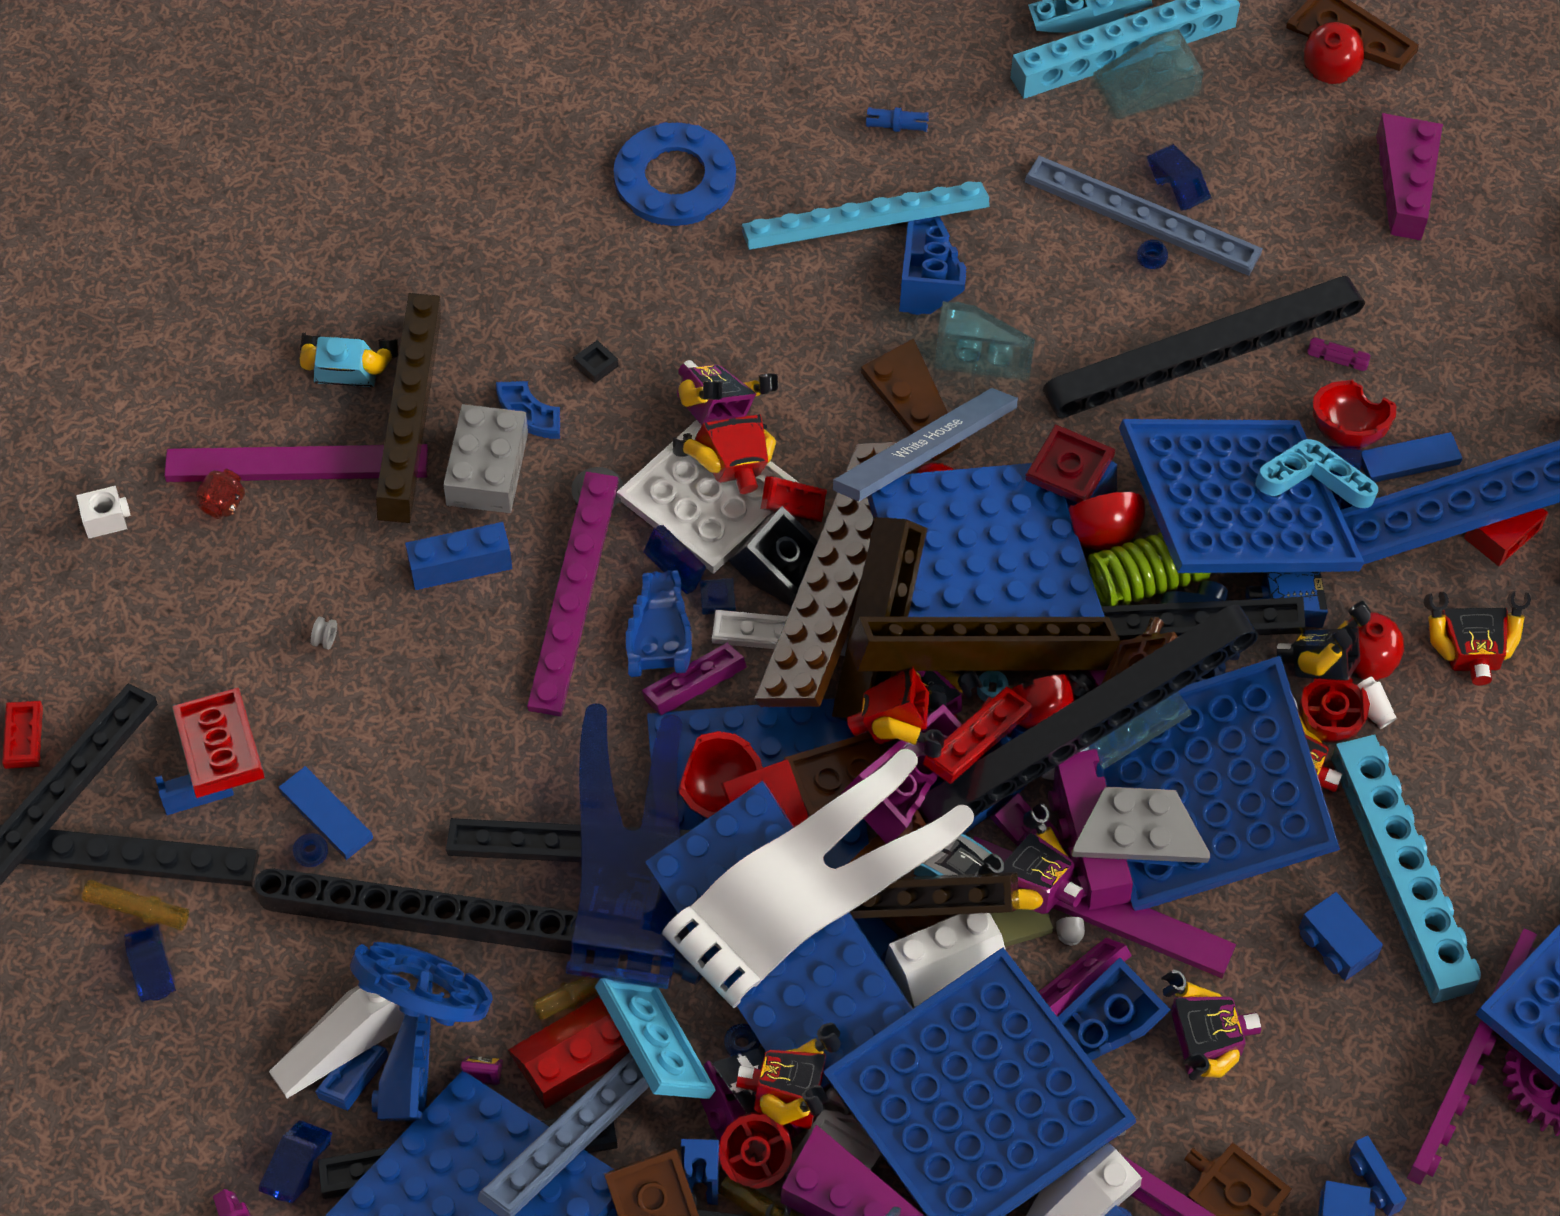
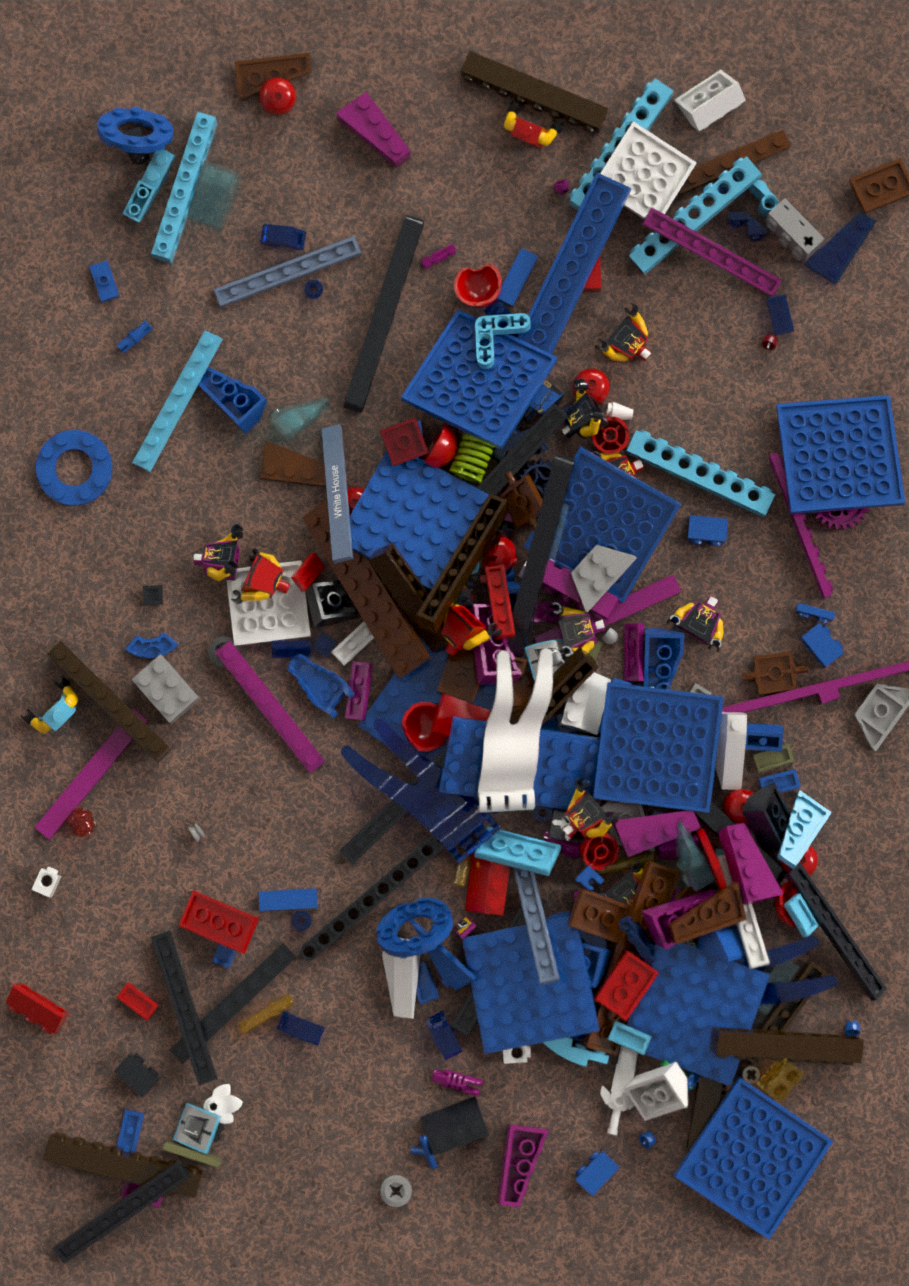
camera: 45 degrees left, 25 degrees up
blue brick [405,522,513,590] -> none
none -> blue plate [89,260,120,303]

